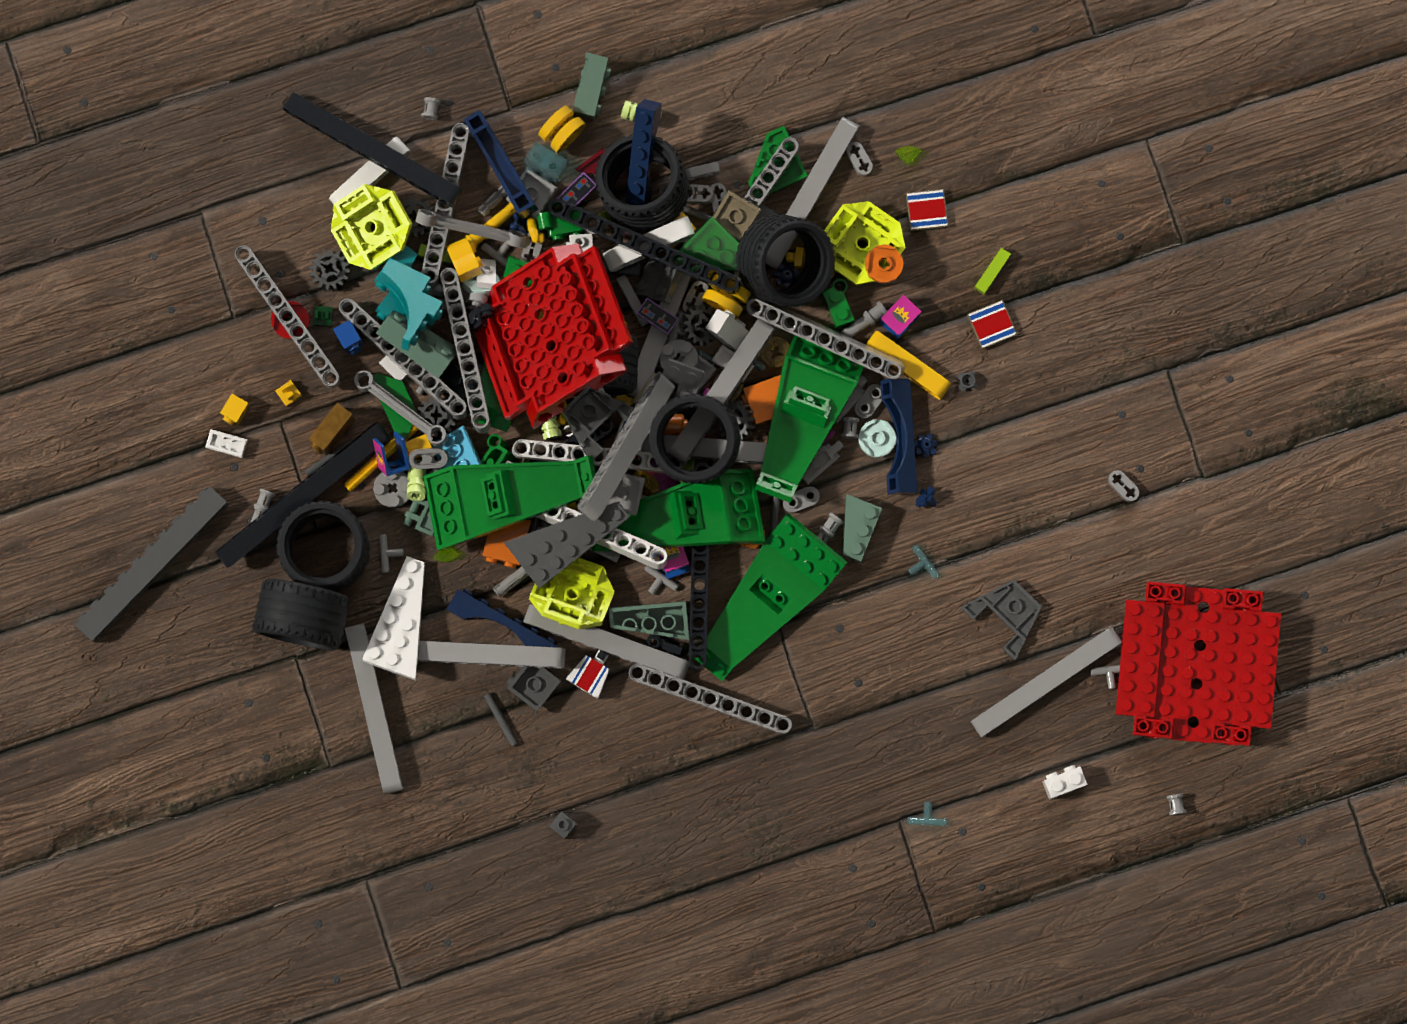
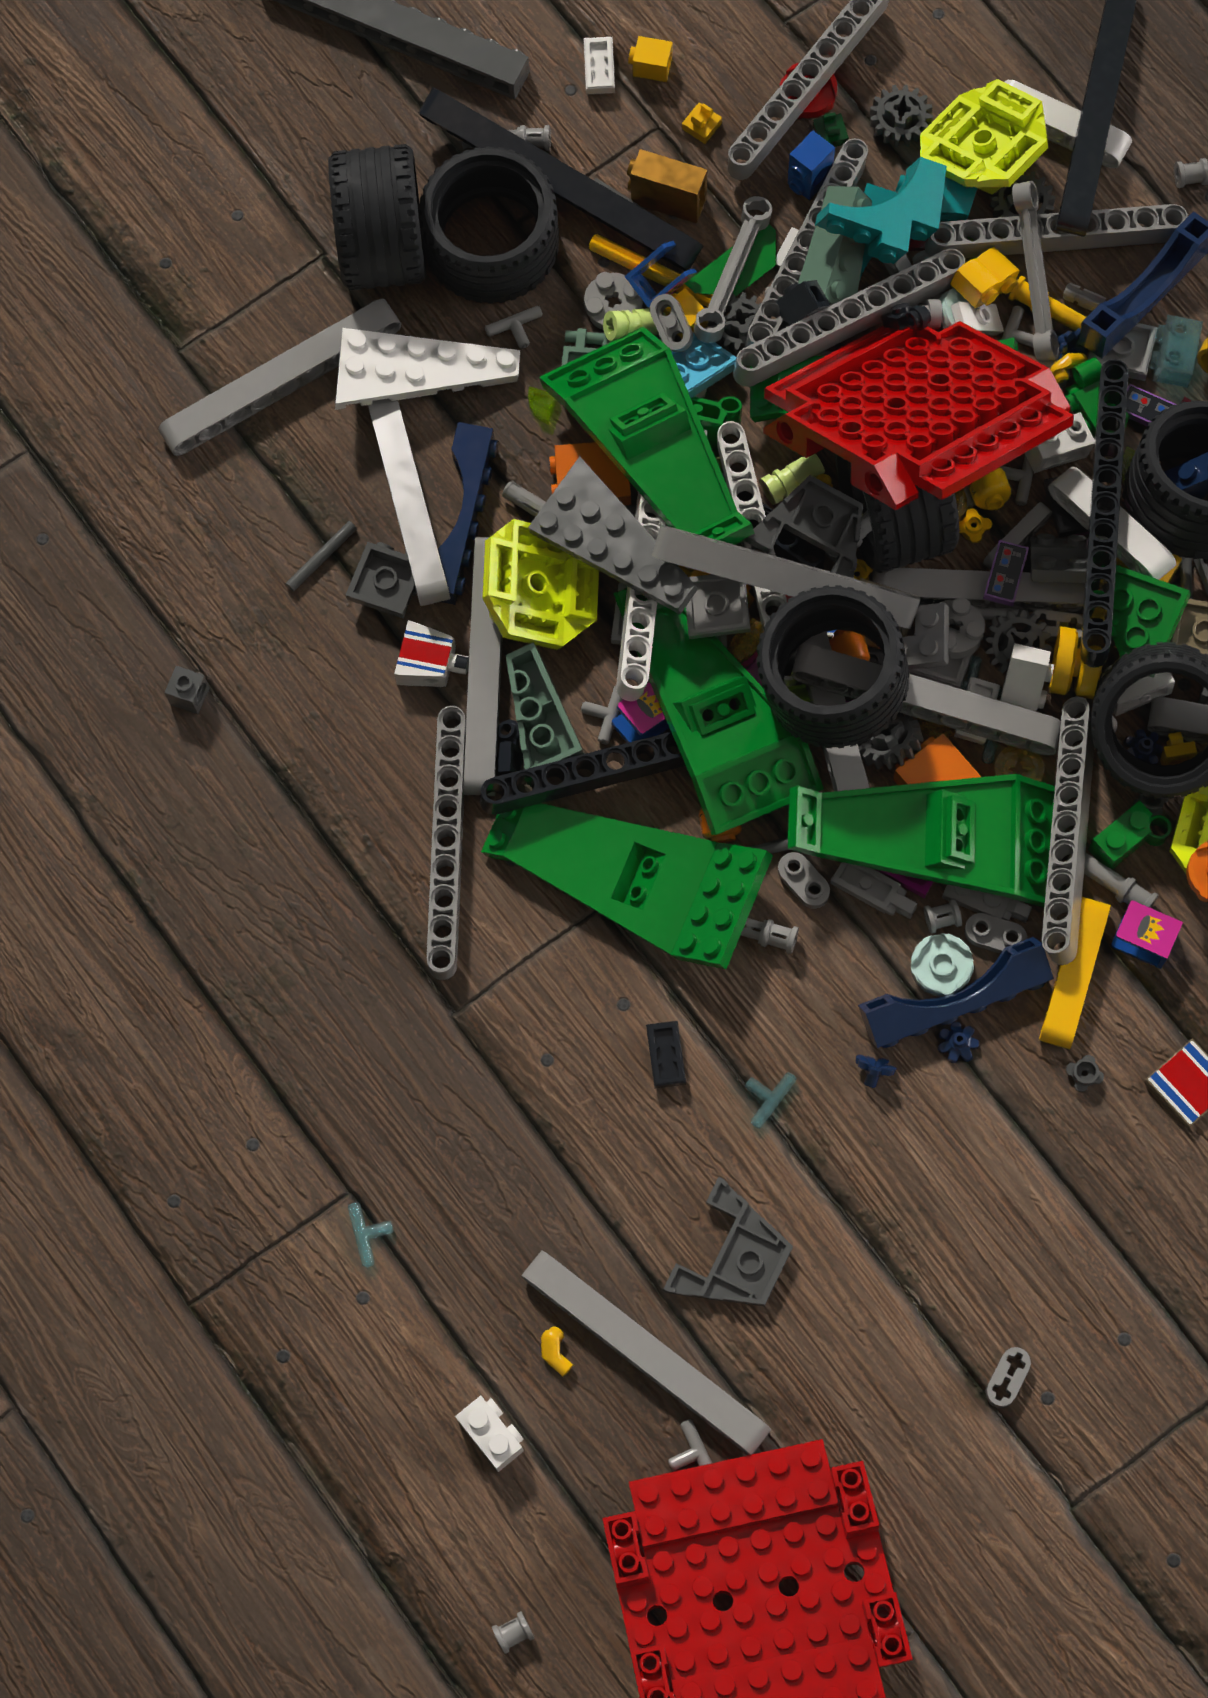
camera: 80 degrees right, 10 degrees down
sand green wedge [842,494,882,564] -> none
none -> yellow arm [541,1327,573,1377]
none -> black plate [646,1021,686,1089]
none -> black brick [776,280,831,325]

